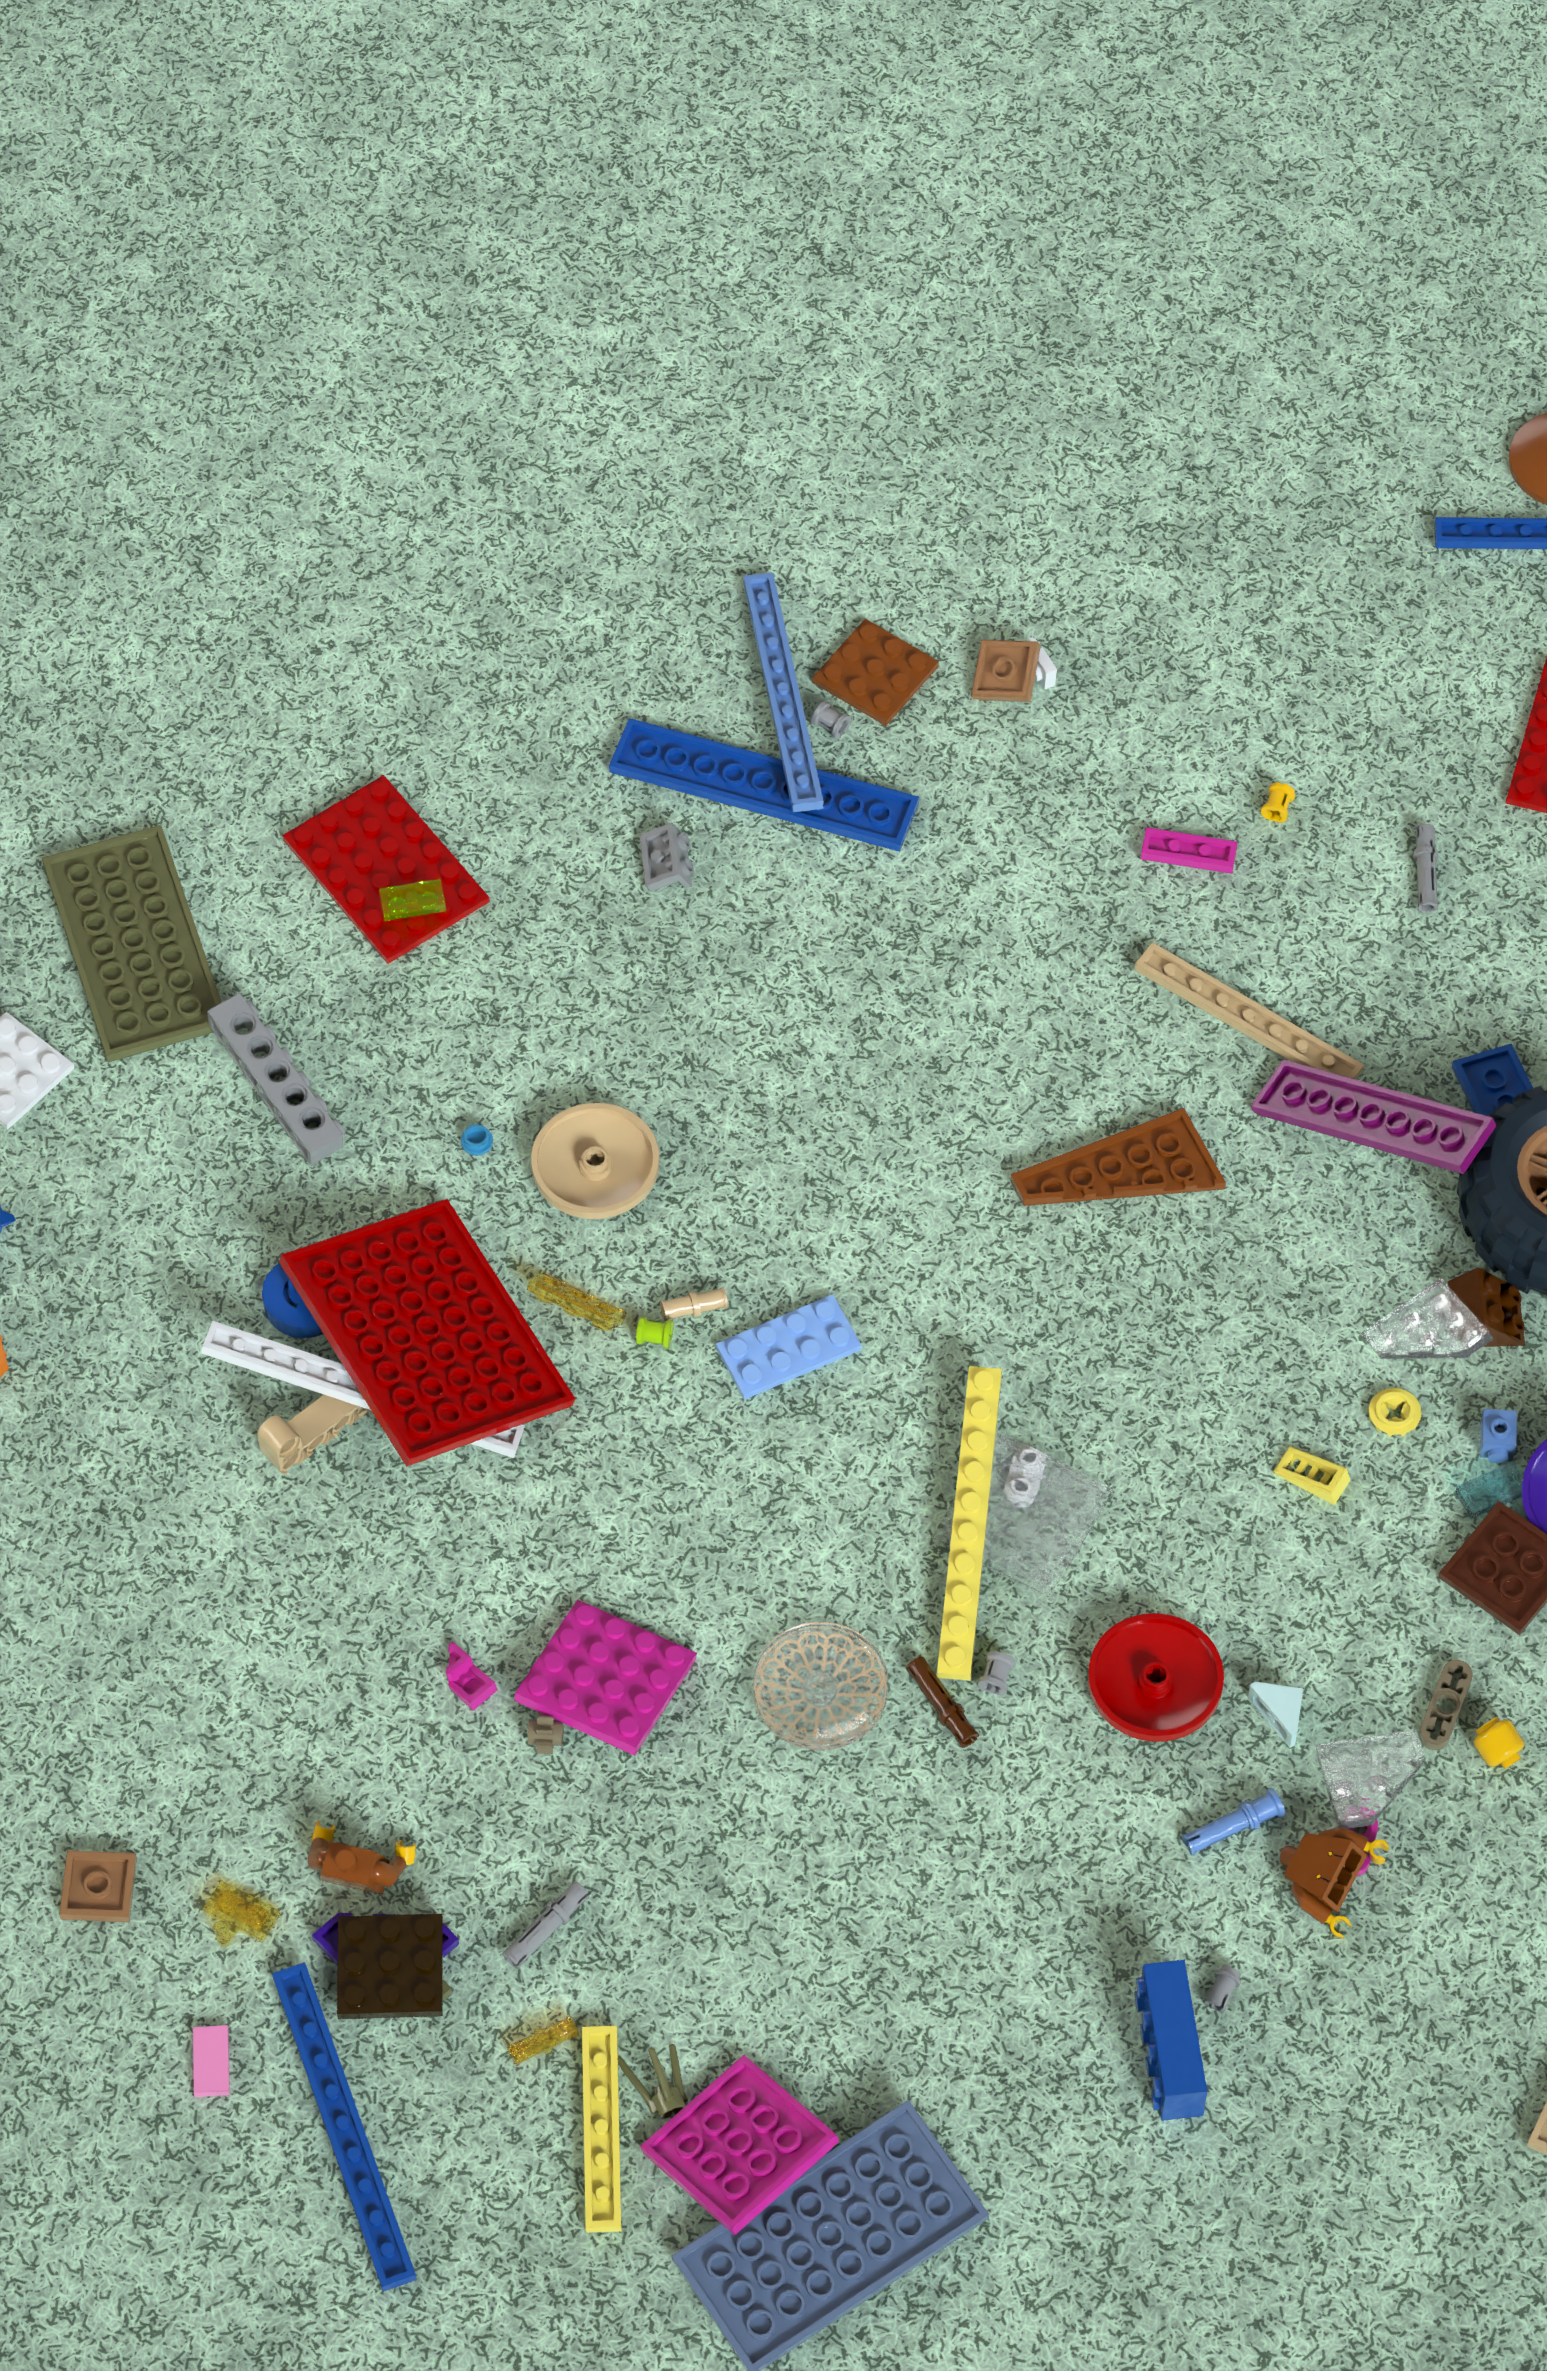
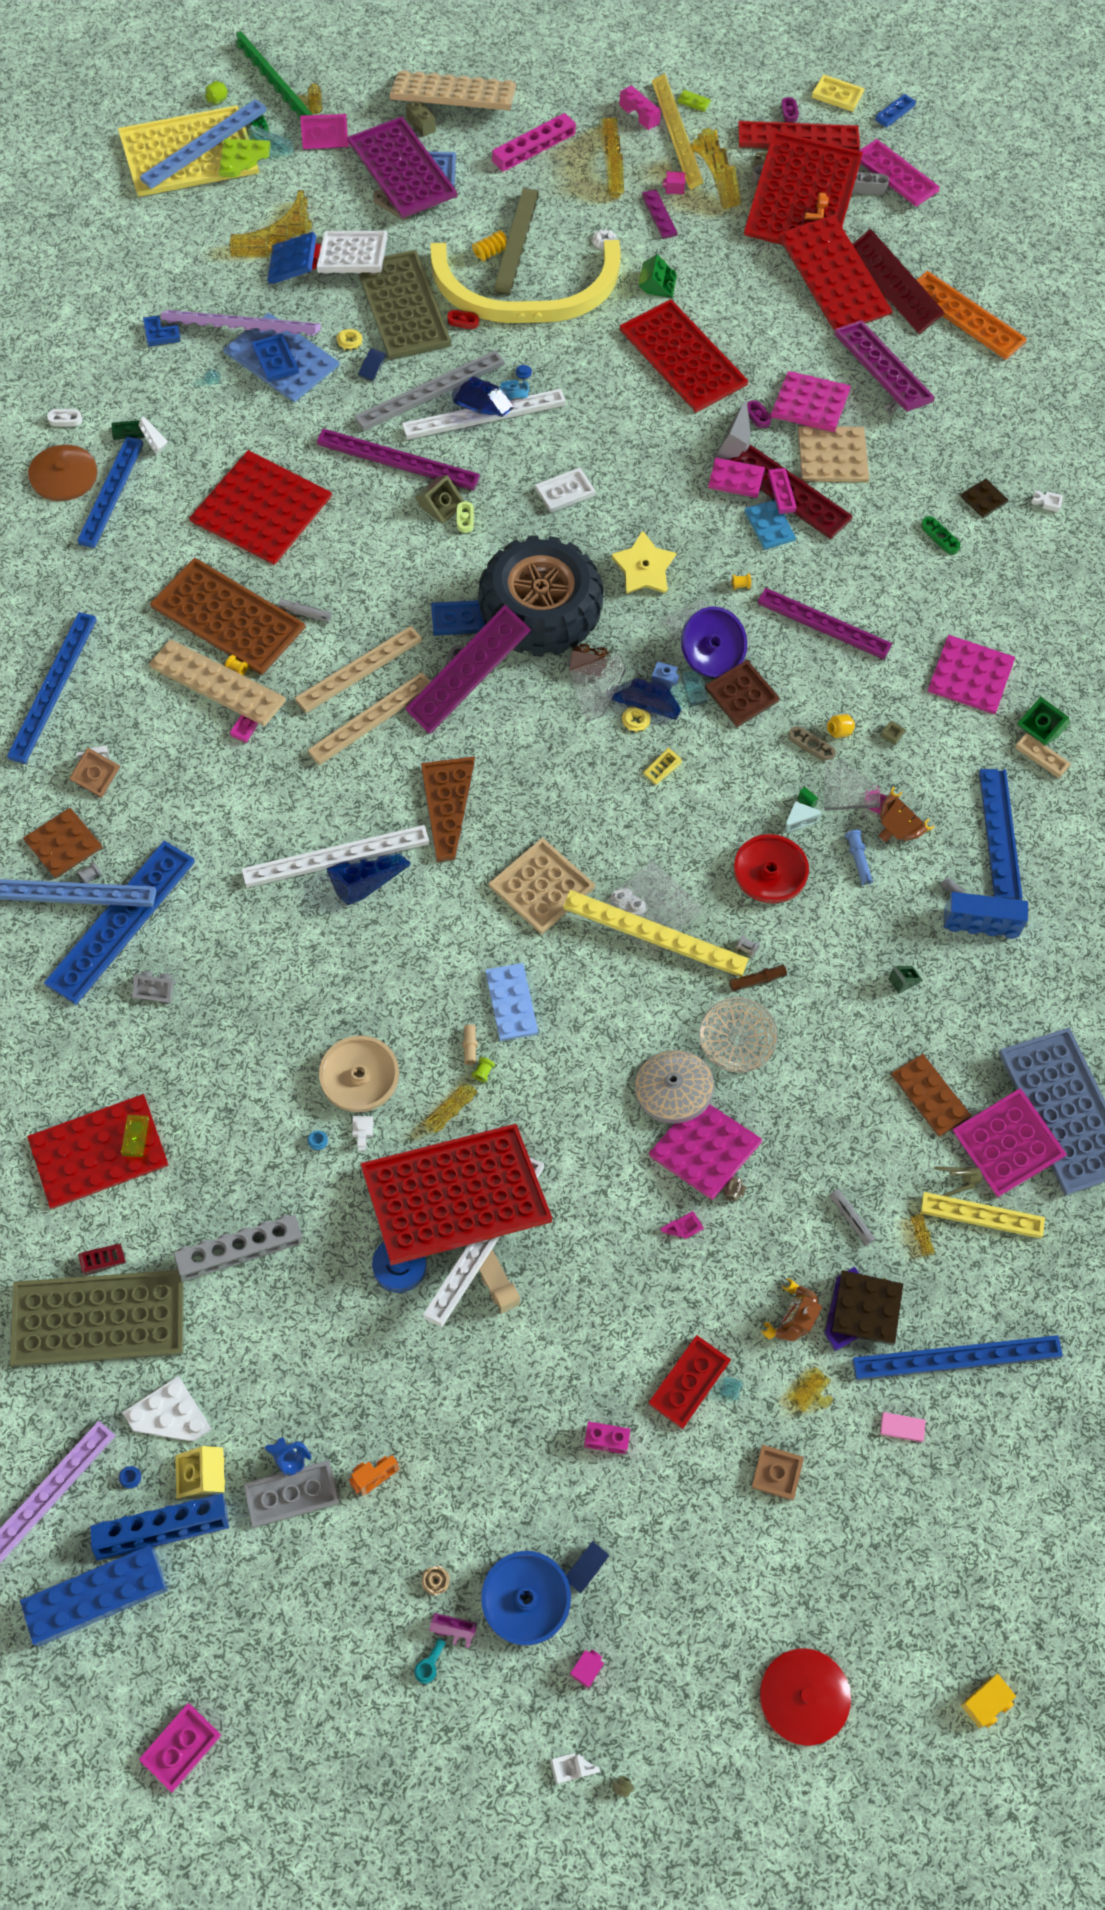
camera: 80 degrees left, 5 degrees up
none -> blue plate [7,612,97,764]
none -> dark red slope [78,1243,126,1276]
none -> tan plate [149,639,286,727]
none -> dark orange plate [150,557,306,675]
none -> white plate [242,825,429,888]
none -> tan plate [295,626,422,713]
none -> clear blue wedge [327,853,411,905]
none -> white plate [352,1116,374,1151]
none -> tan plate [489,837,595,935]
none -> dark pink brick [584,1421,631,1455]
none -> clear blue wedge [609,678,681,720]
none -> light grey dish [635,1050,714,1124]
none -> red plate [648,1335,731,1430]
none -> clear light blue plate [720,1376,743,1401]
none -> green plate [797,787,818,808]
none -> olive plate [880,721,906,745]
none -> dark green slope [888,966,923,994]
none -> dark orange plate [891,1054,971,1137]
none -> blue plate [979,769,1023,900]

